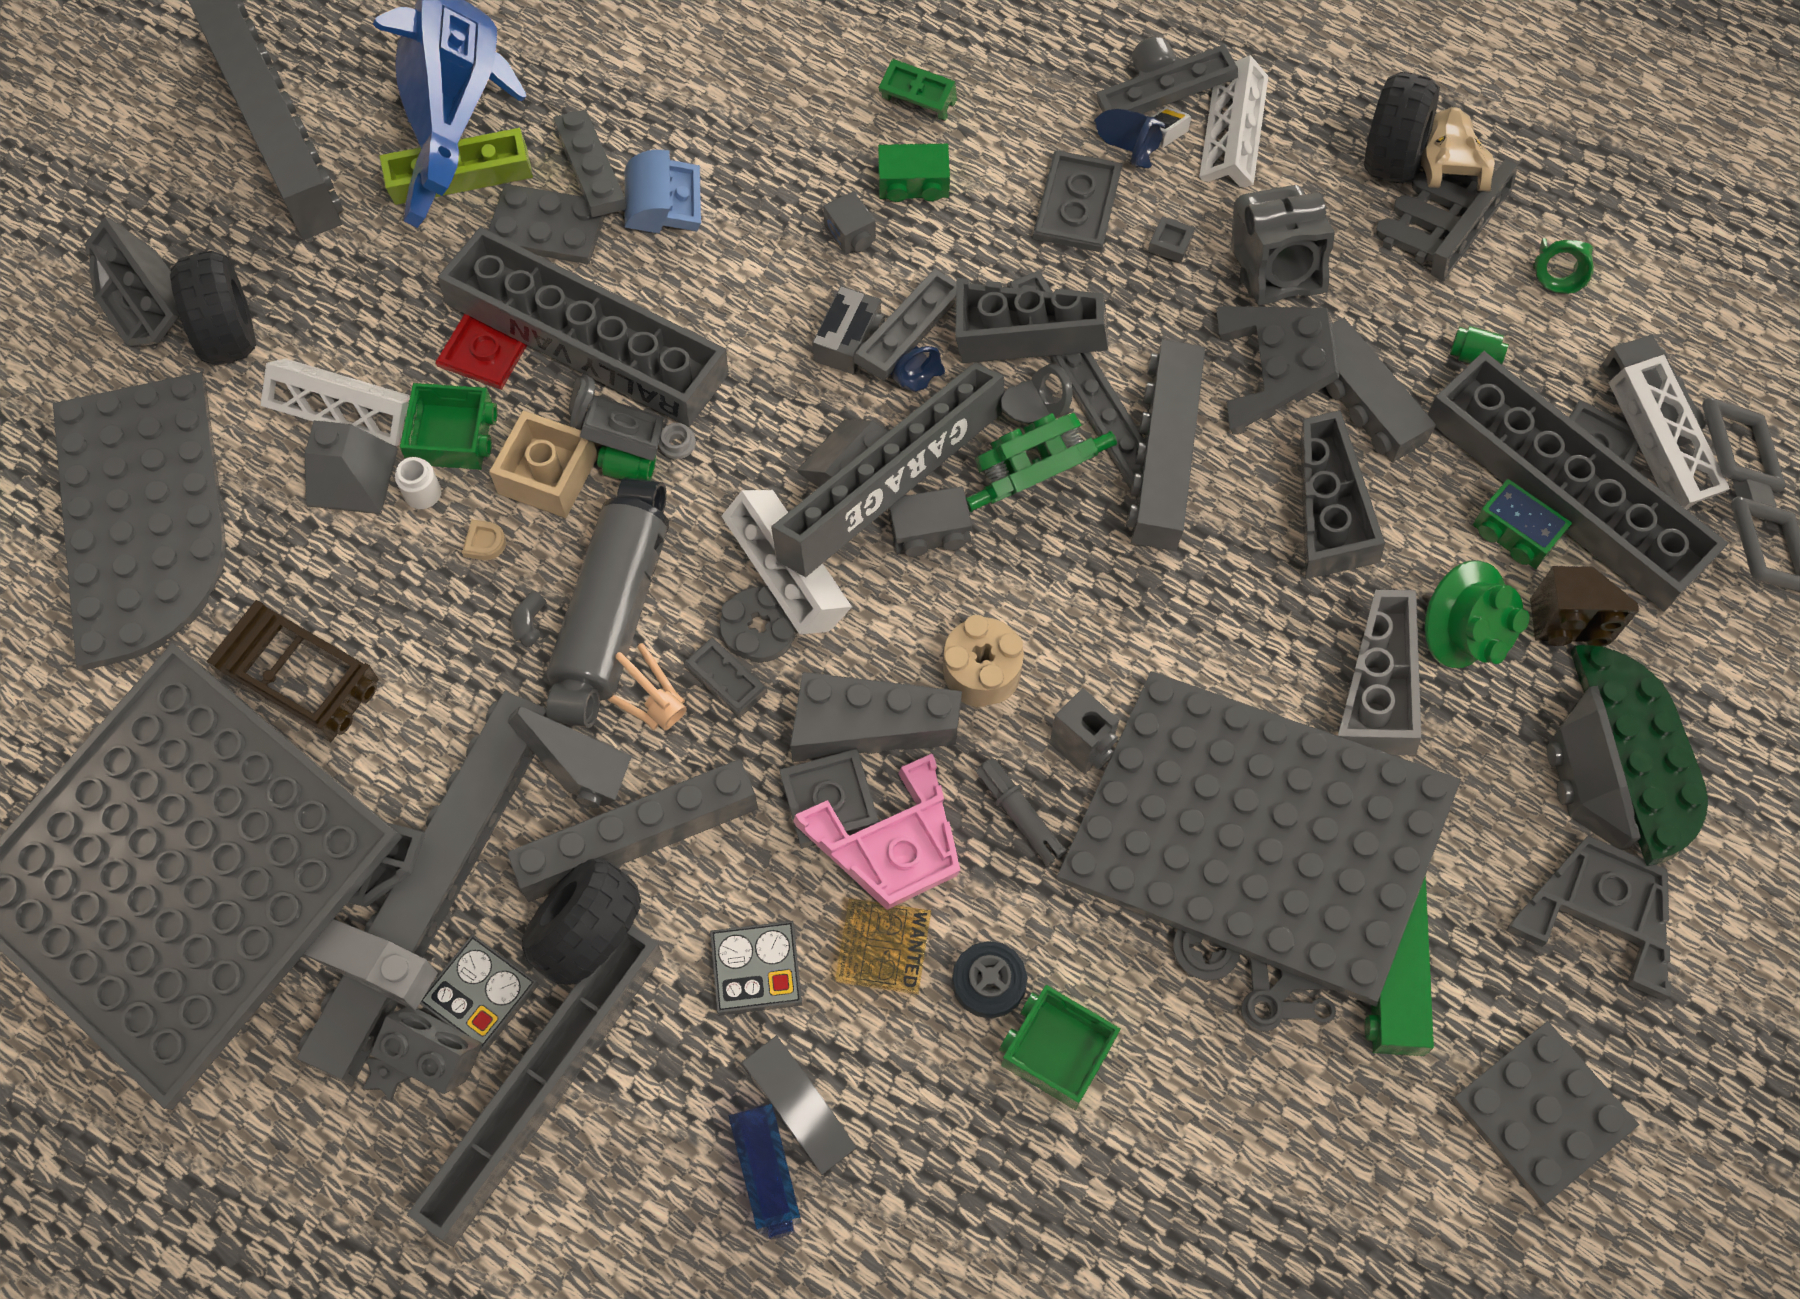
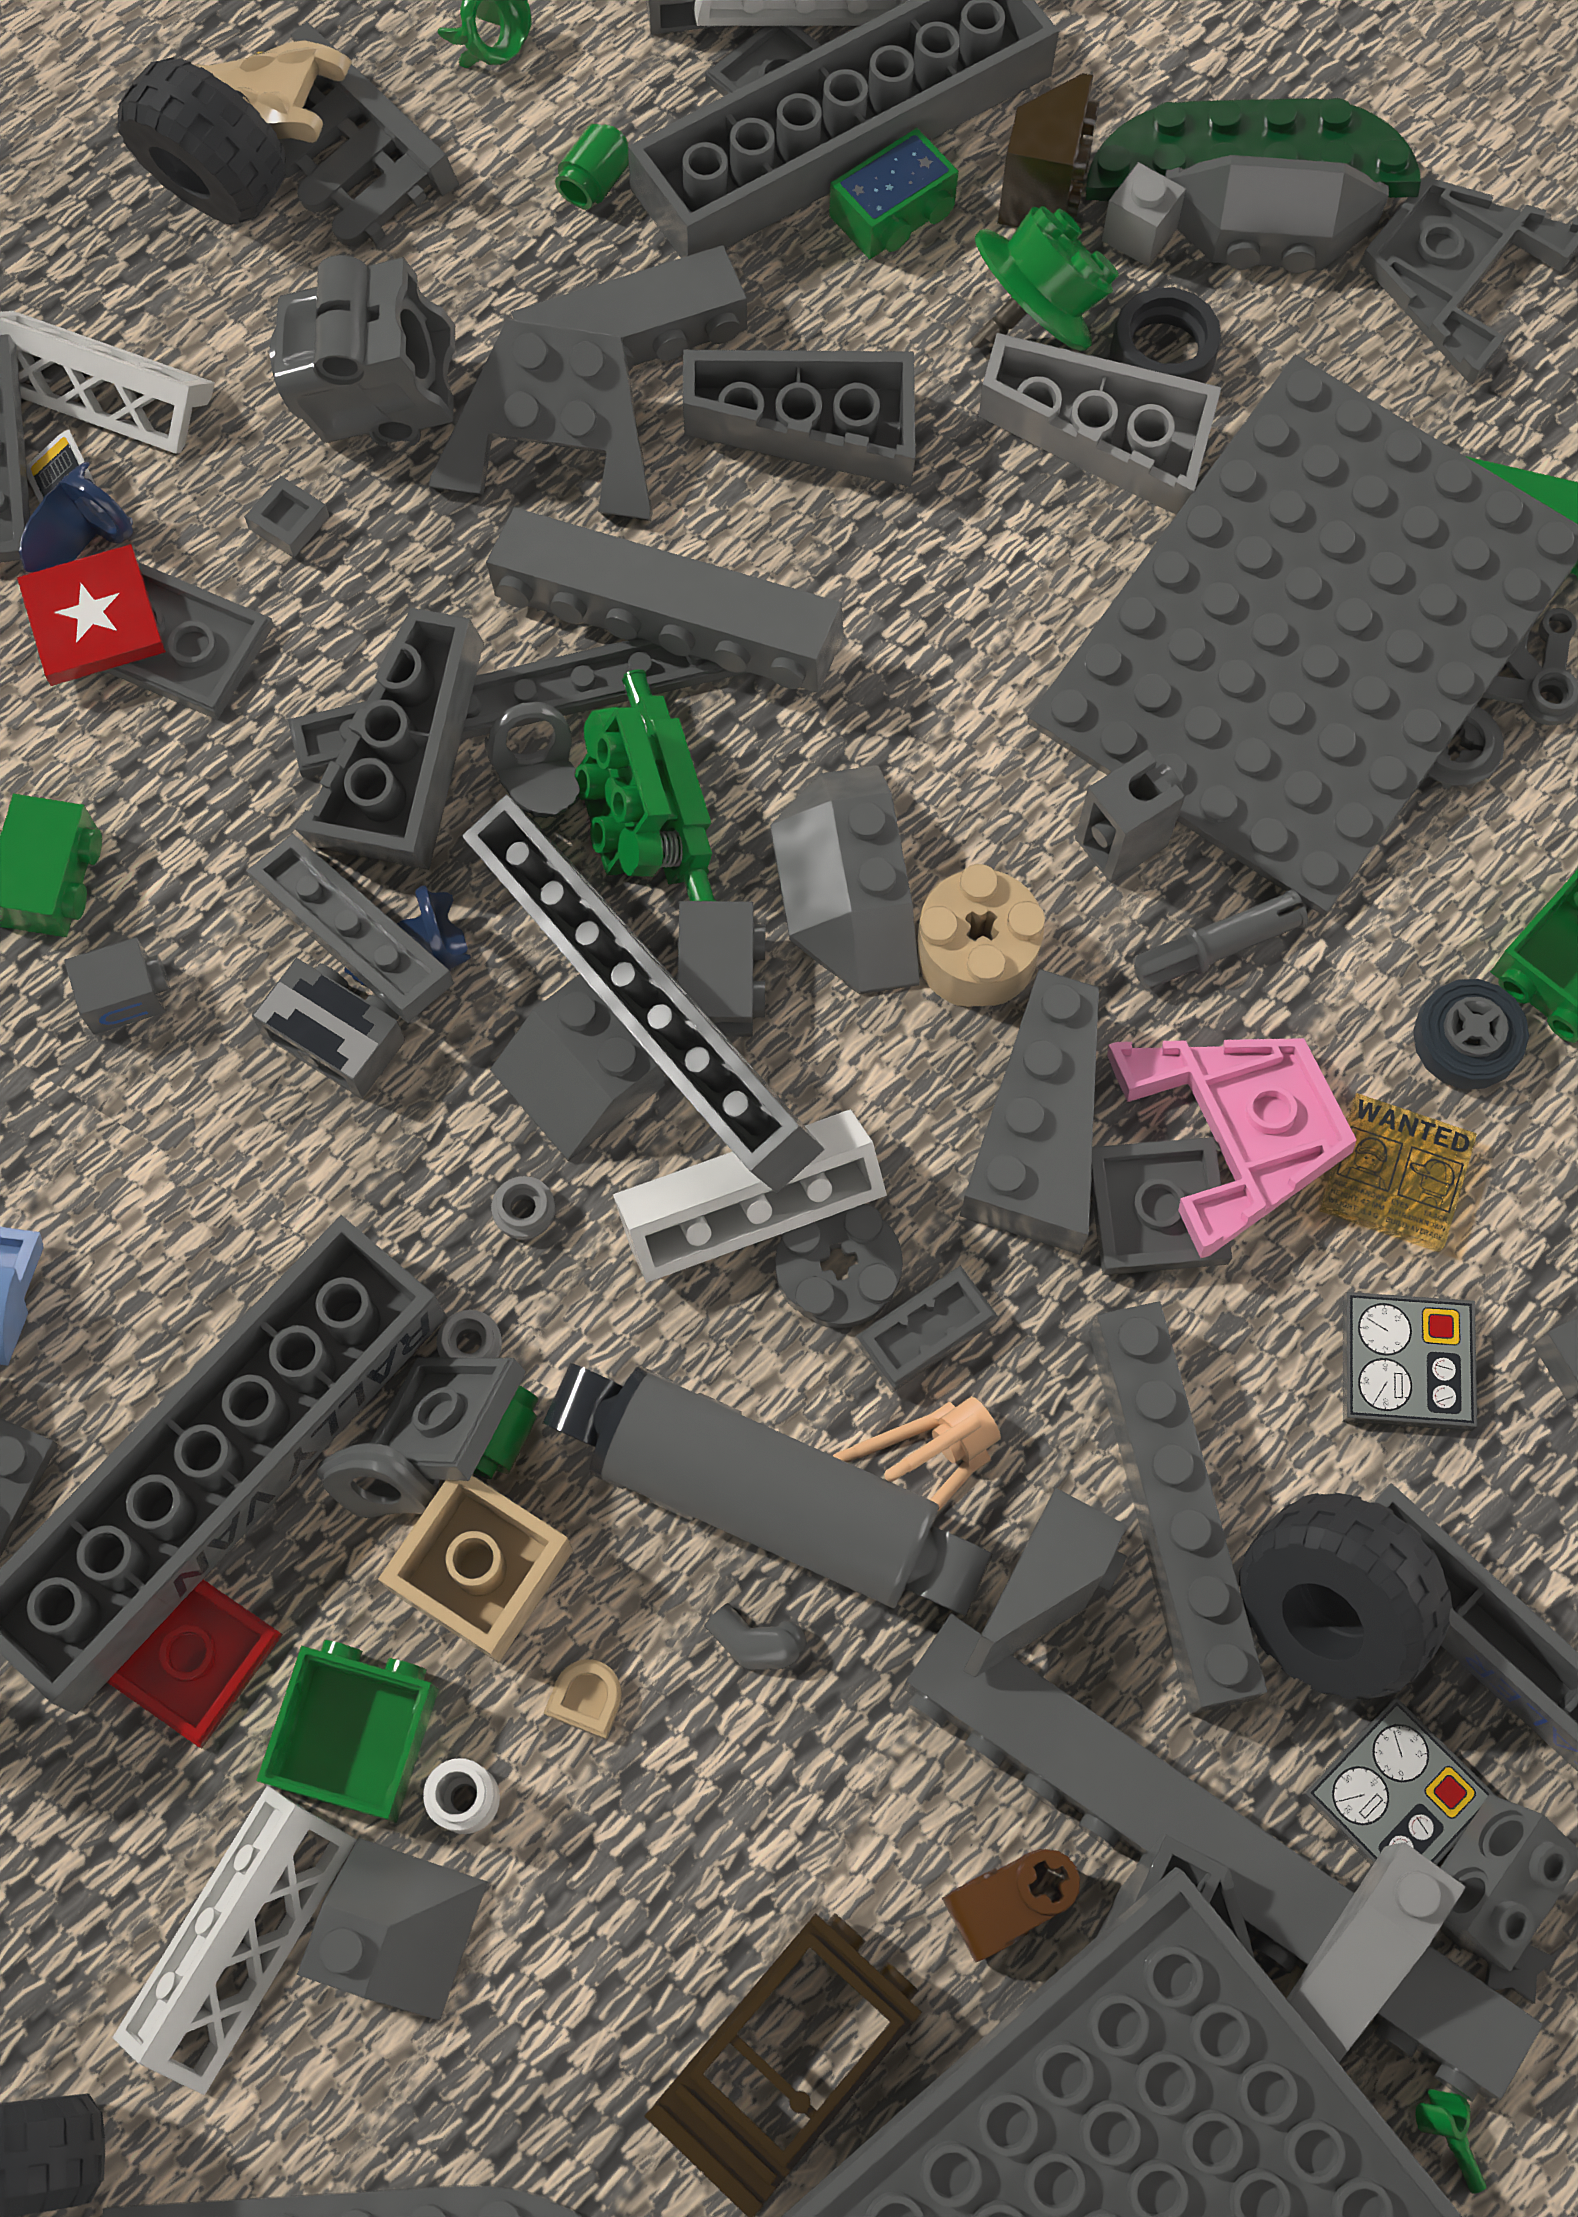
camera: 80 degrees left, 5 degrees up
none -> red tile [17,544,166,686]
none -> light grey plate [491,1176,555,1240]
none -> dark grey wedge [770,765,920,994]
none -> reddish brown piece [942,1849,1080,1963]
none -> light grey brick [1102,163,1186,267]
none -> black tyre [1110,287,1222,383]
none -> green hand [1415,2089,1487,2194]

